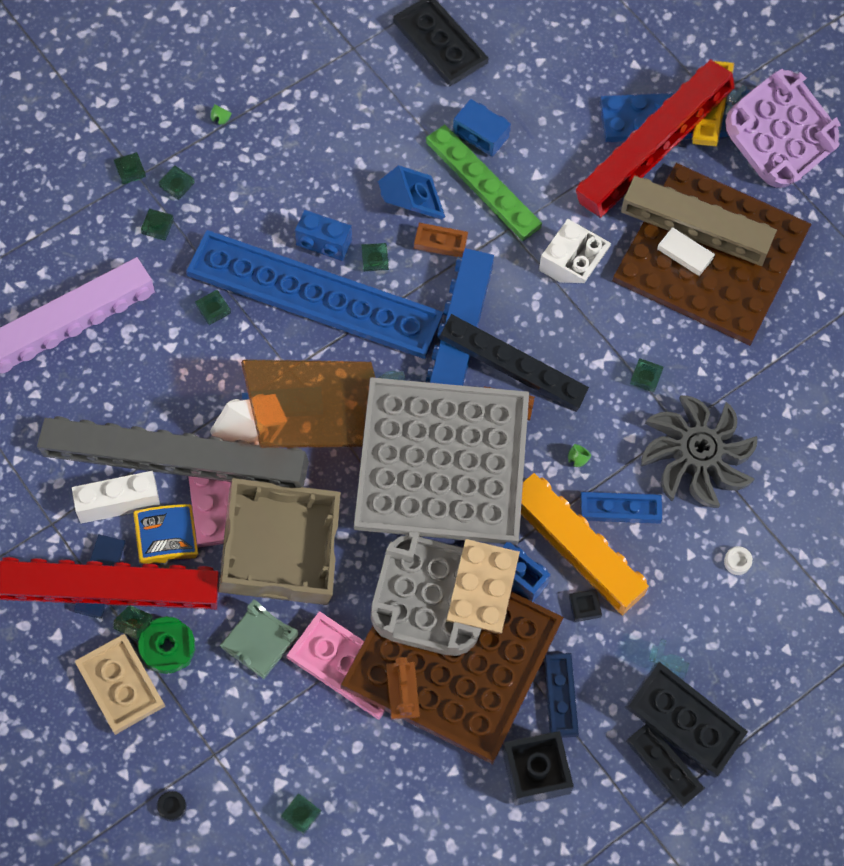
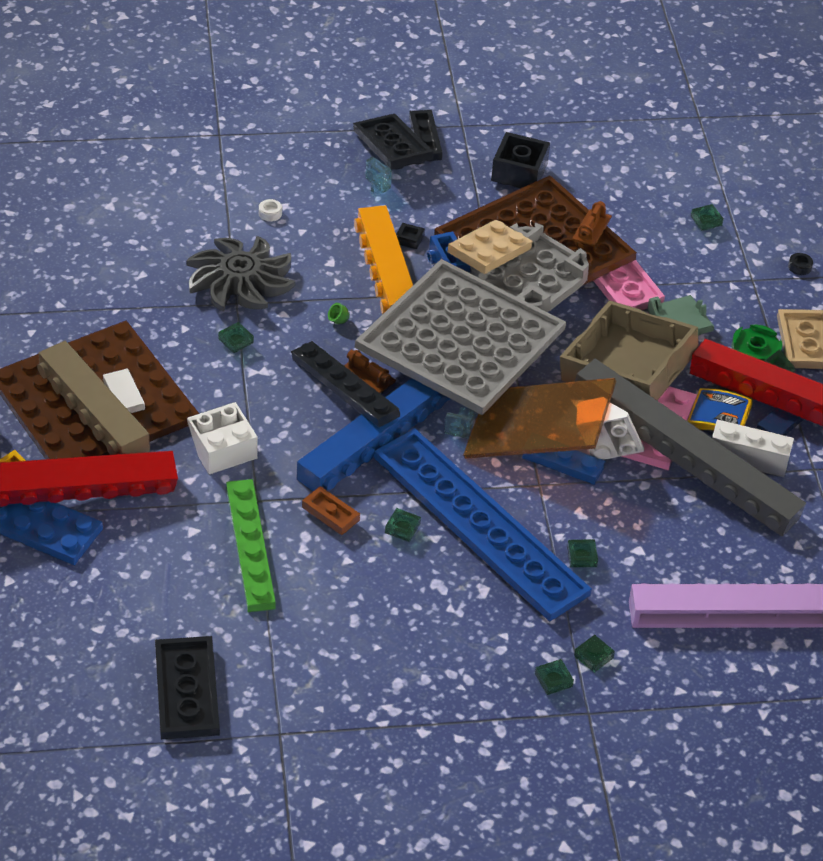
camera: 150 degrees left, 20 degrees down
clear green plate [114,152,146,185] -> none
bright green hinge [210,104,232,125] -> none
blue brick [295,210,352,261] -> none
blue slope [378,165,445,219] -> none
blue brick [453,99,511,157] -> none
dark blue tile [543,653,579,738] -> none
blue plate [580,492,662,524] -> none

